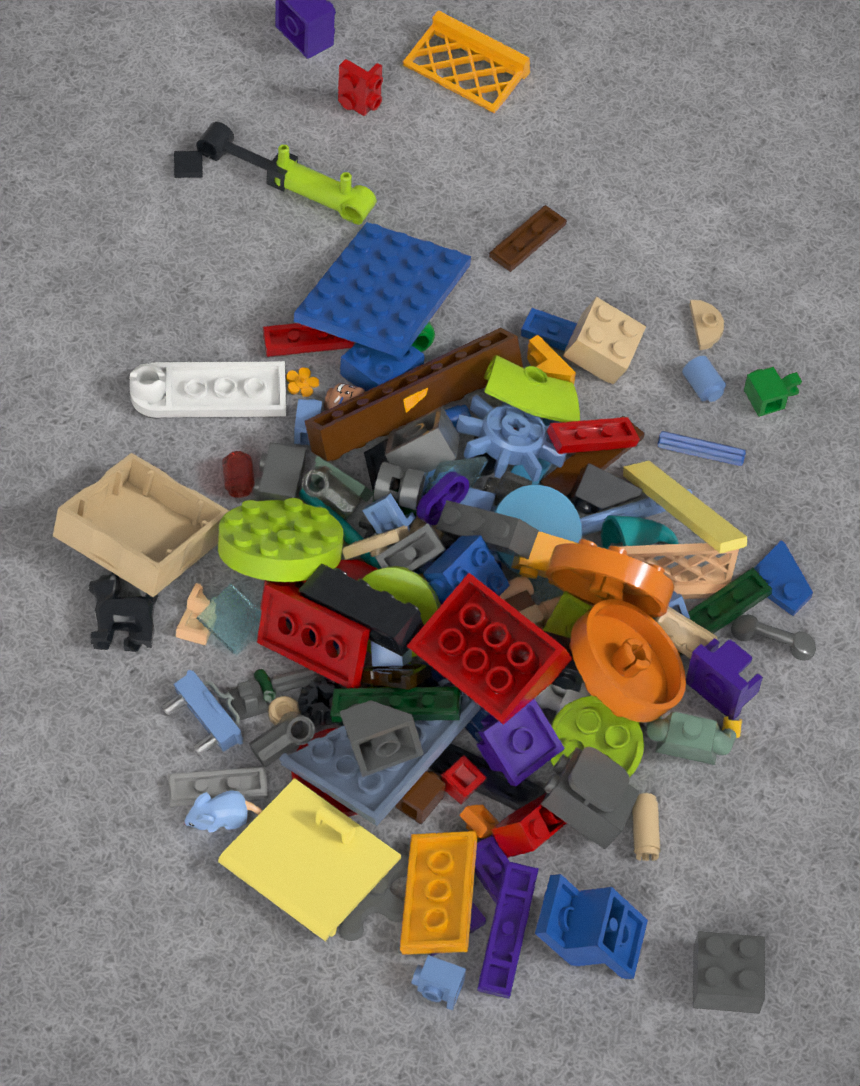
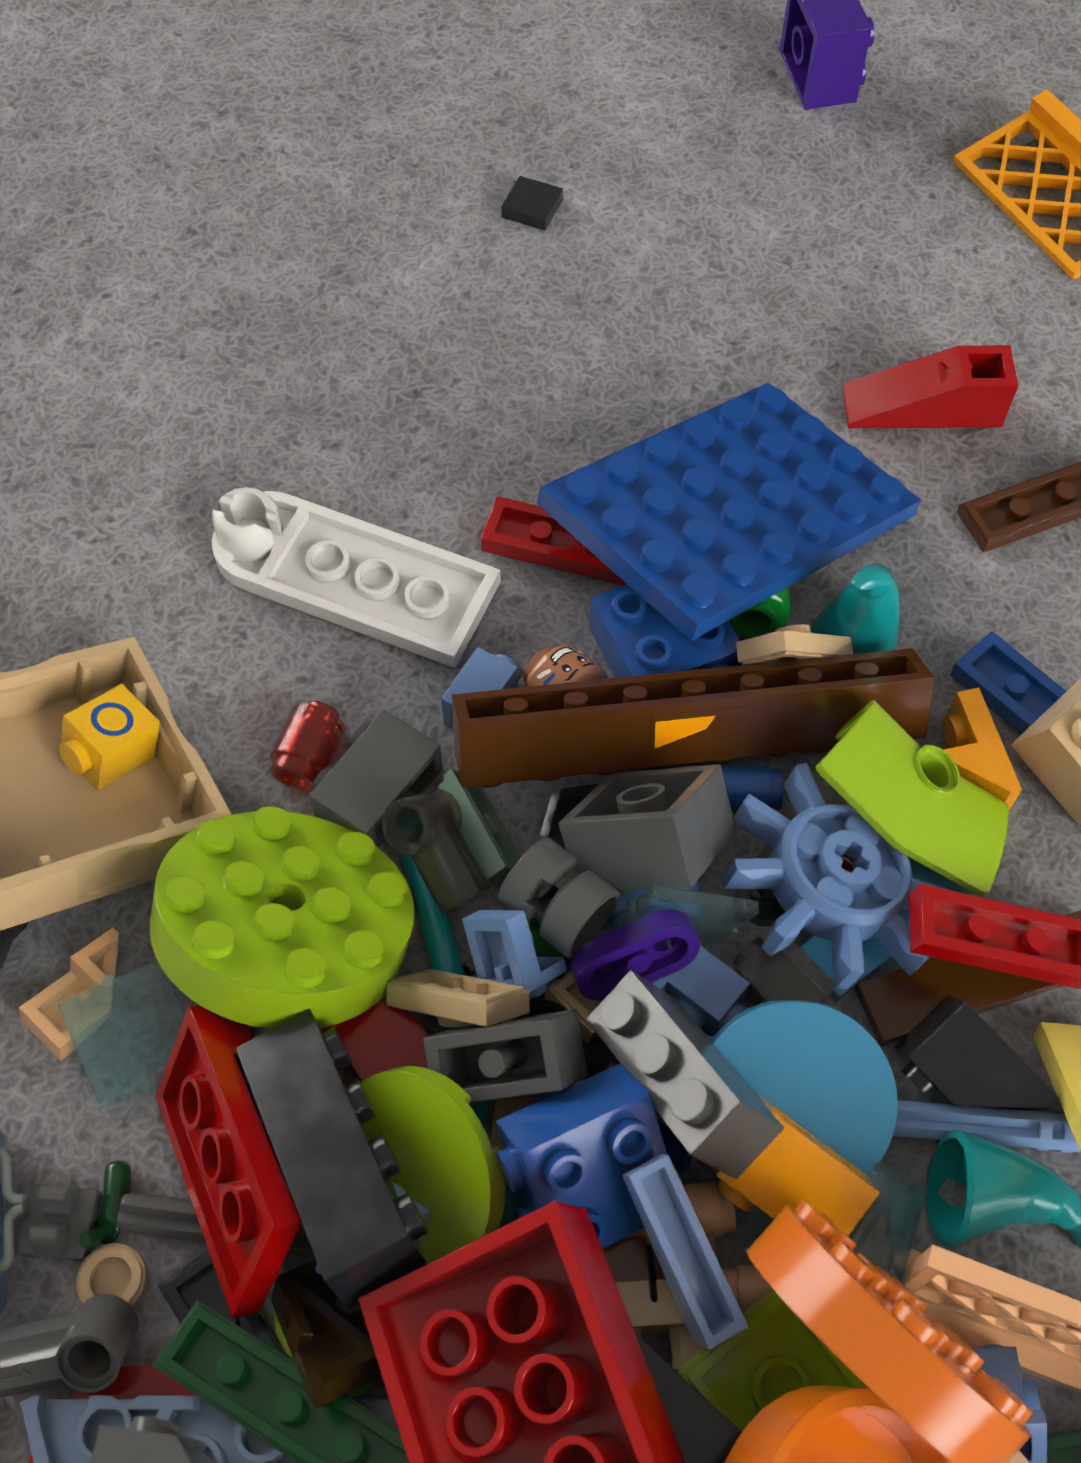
camera: 30 degrees right, 5 degrees up
lime piece [196,122,377,225] -> none
light orange plant [286,367,320,397] -> none
black gear [298,678,342,726] -> none
red bracket [338,59,383,116] -> none
none -> yellow brick [59,684,160,791]
none -> light blue piece [622,1154,749,1350]
none -> tan plate [736,624,853,665]
none -> teal hat [810,564,900,654]
none -> red slope [842,345,1018,429]

